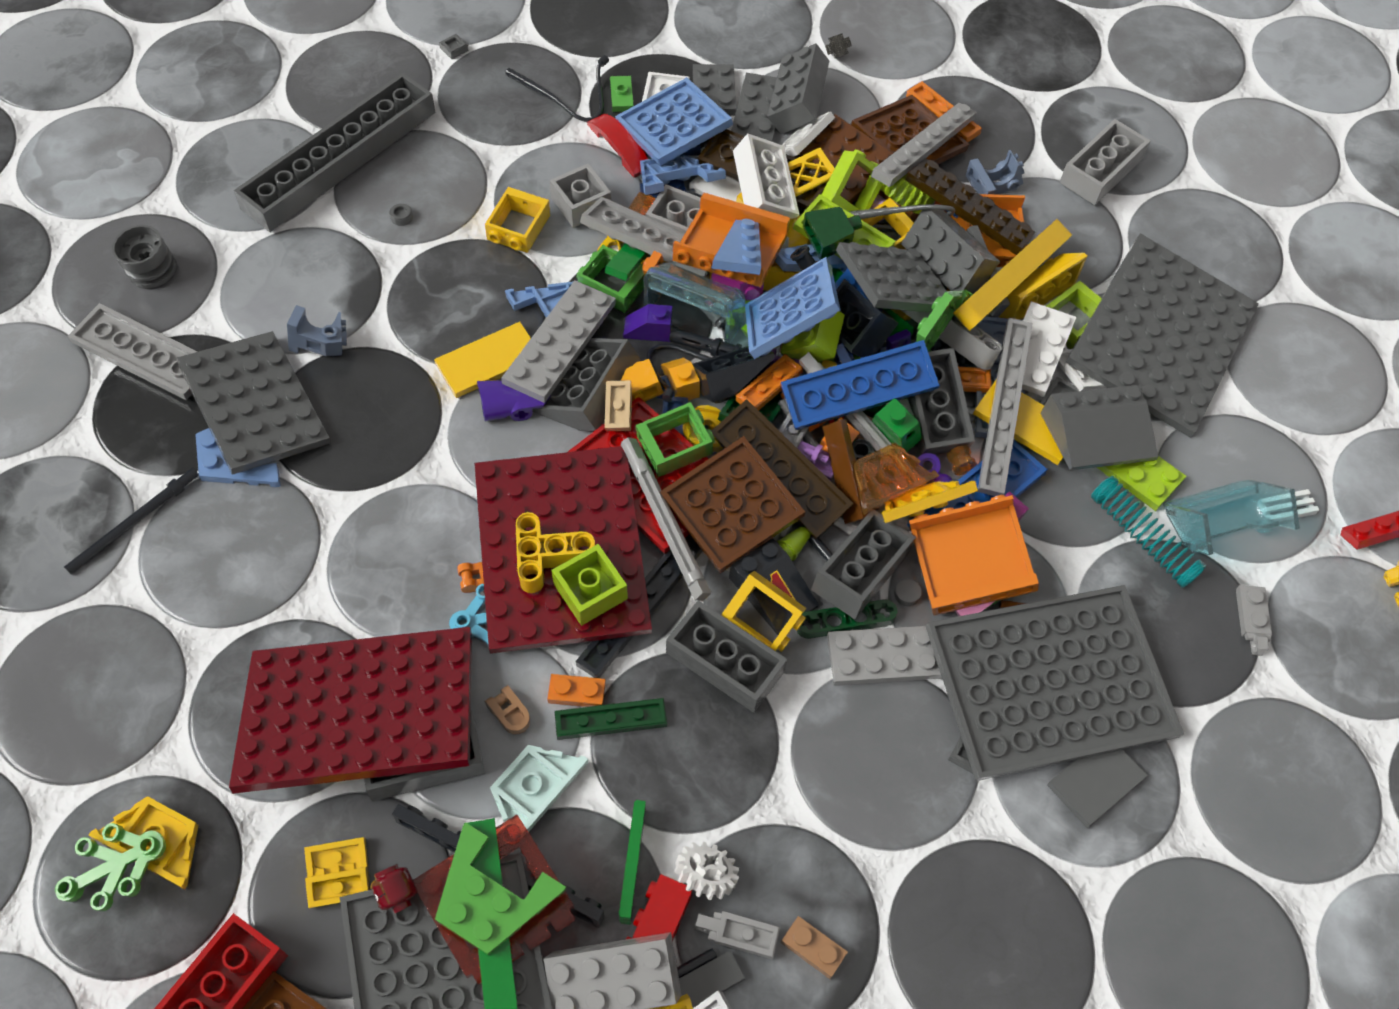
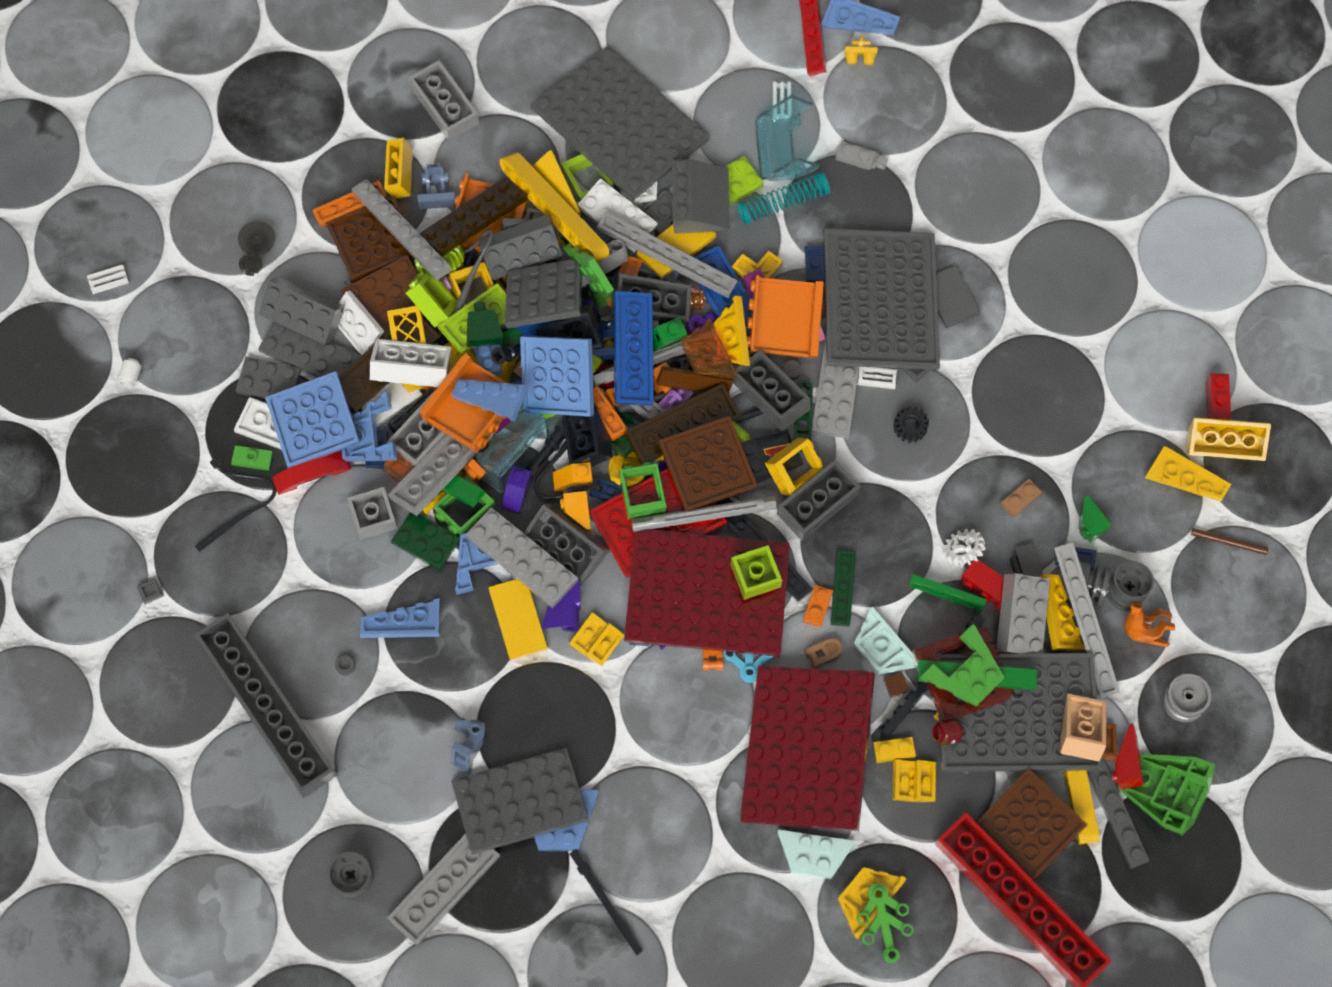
camera: 75 degrees left, 10 degrees up
yellow window [485,187,550,253] -> none
yellow beam [516,512,595,593] -> none
tan plate [605,380,632,431] -> none
light grey hinge [695,911,780,960] -> none
none -> clear smoke dish [238,221,275,256]
none -> medium blue wing [360,598,440,638]
none -> yellow brick [384,138,413,199]
none -> dark green plate [391,512,460,572]
none -> yellow slope [568,612,624,666]
none -> yellow plate [732,251,783,279]
none -> light aqua wing [778,830,855,879]
none -> dark blue plate [804,246,825,283]
none -> white tile [857,367,897,389]
none -> yellow plate [873,737,916,763]
none -> reddish brown tile [883,672,909,698]
none -> black tyre [893,406,929,443]

